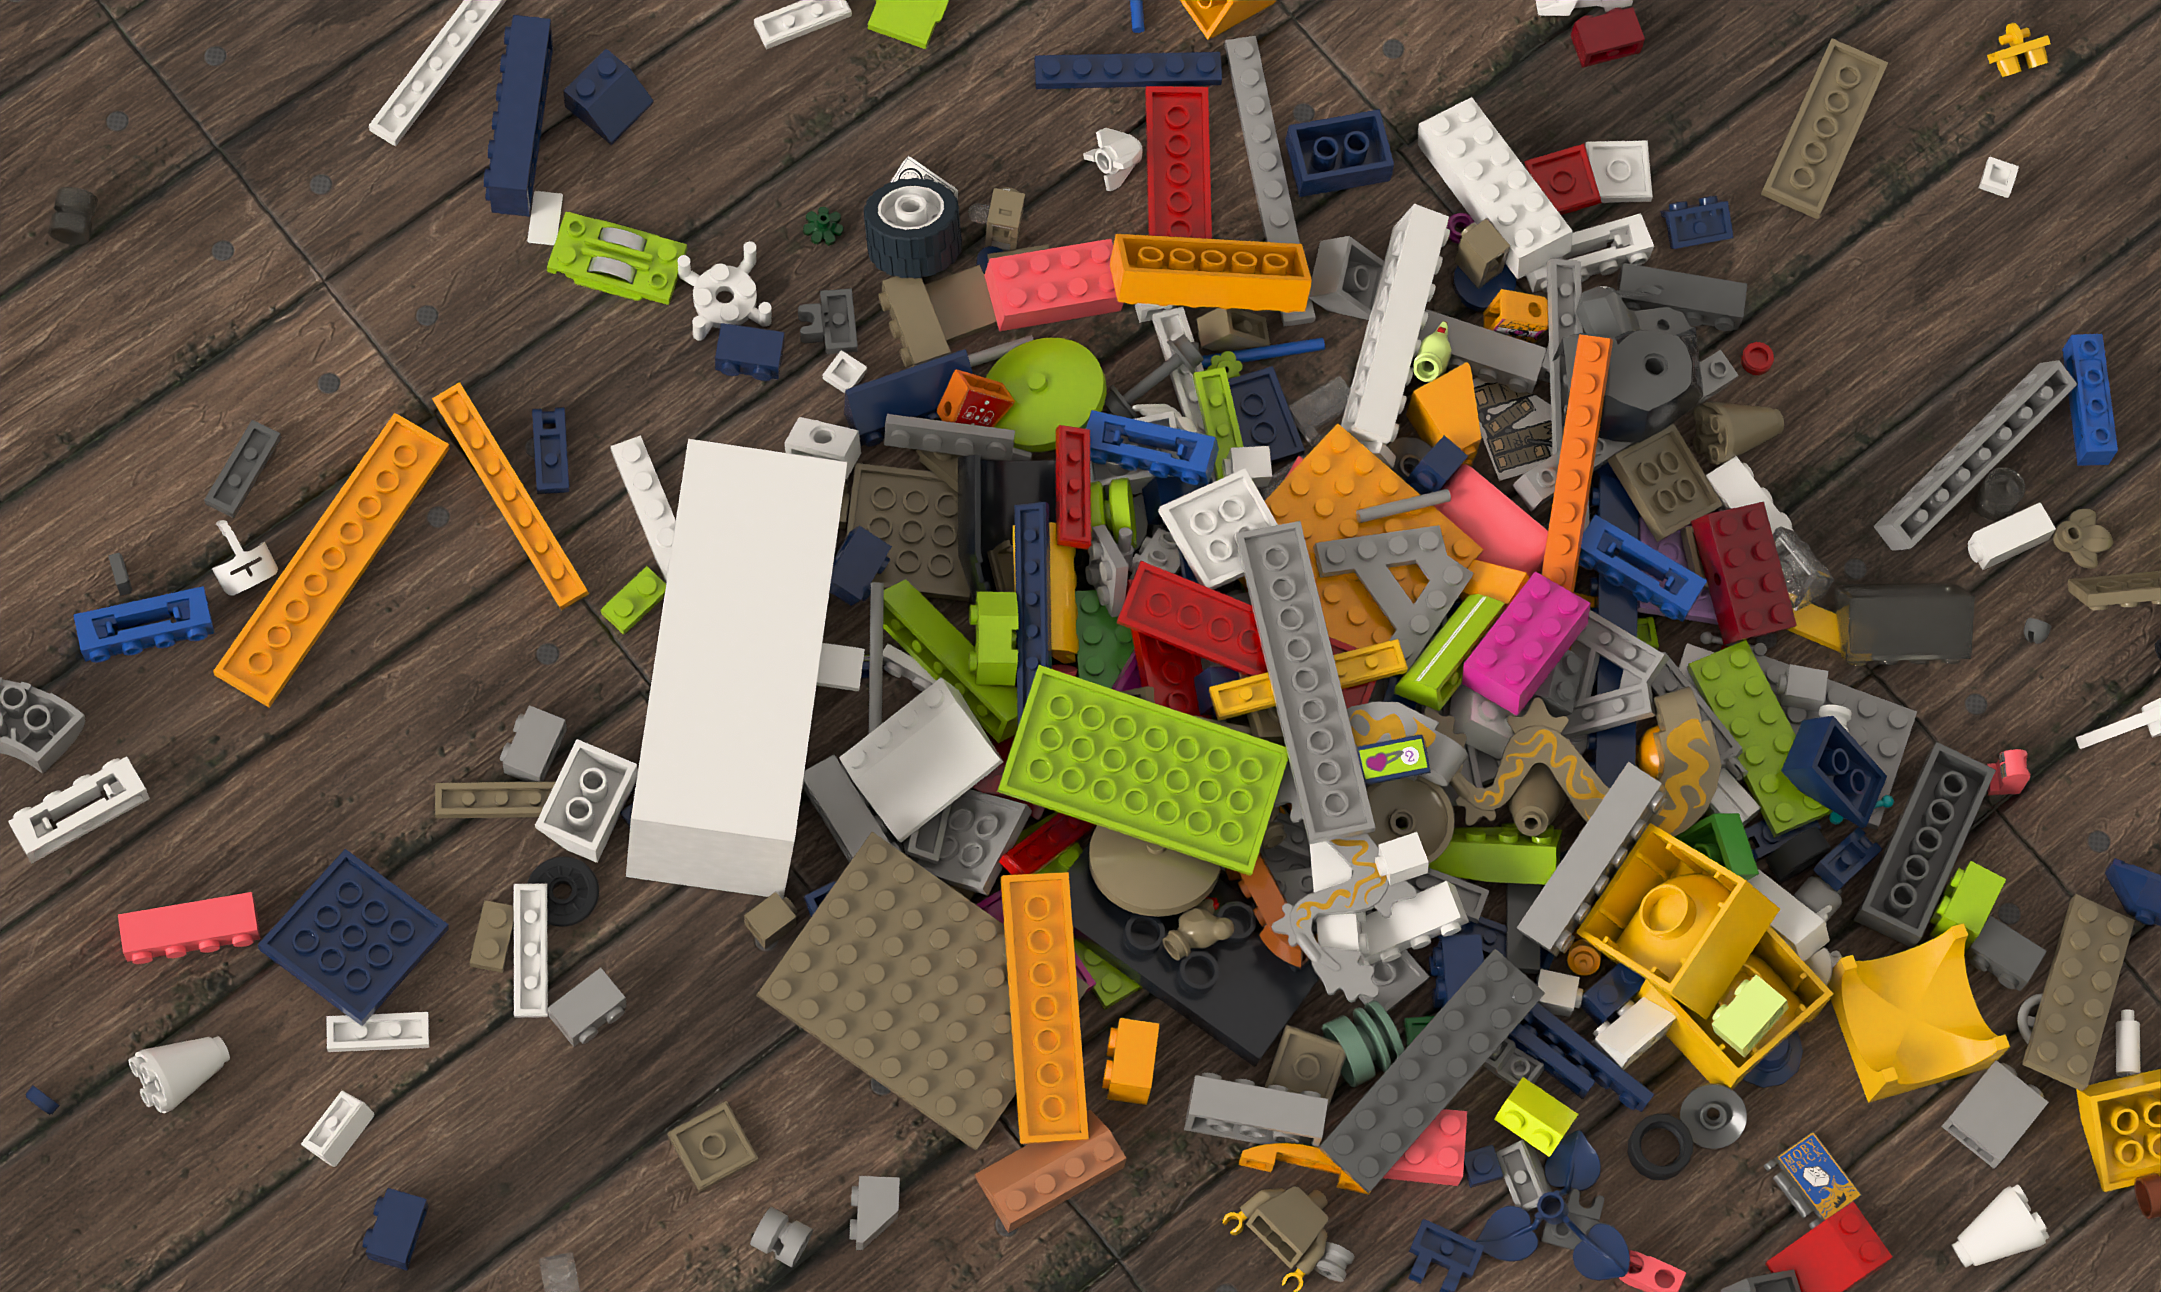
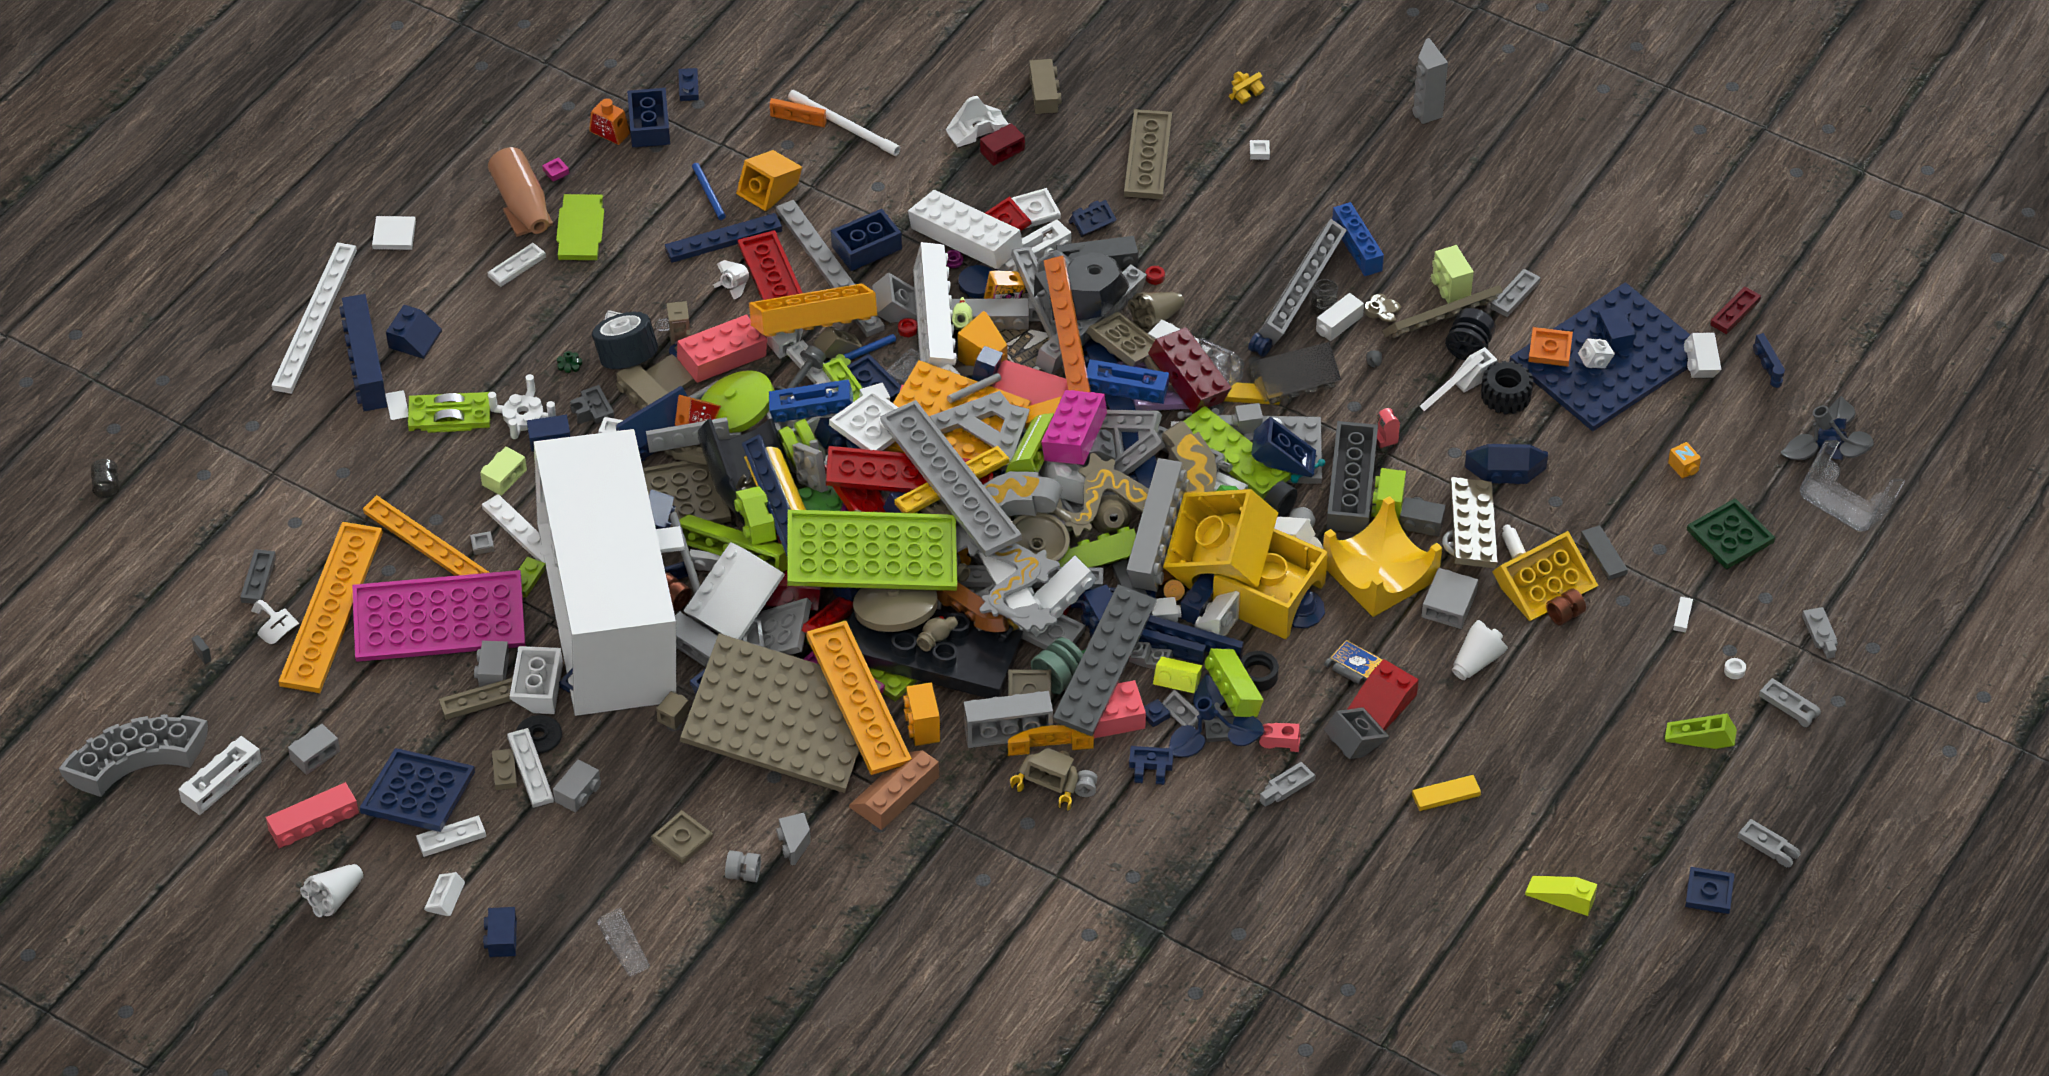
camera: 10 degrees left, 20 degrees down
dark blue tile [25,1085,60,1115] -> none
blue brick [74,586,215,663] -> none
dark blue plate [532,407,570,494] -> none
red tile [1056,425,1091,550] -> none
slope [1357,735,1431,785] -> none
white brick [1375,832,1428,885] -> none
dark tan brick [1454,218,1511,289] -> none
dark grey dish [1680,1083,1747,1149] -> none
yellowish green brick [1712,975,1789,1058] -> none
dark blue plate [1813,827,1883,892] -> none
none -> light grey brick [288,724,340,775]
none -> dark pink plate [352,570,526,662]
none -> light grey tile [470,531,494,555]
none -> yellowish green brick [480,447,527,496]
none -> copper wheel [665,573,692,611]
none -> red tile [898,318,918,337]
none -> lime brick [1205,648,1264,717]
none -> dark blue wheel [1248,333,1272,357]

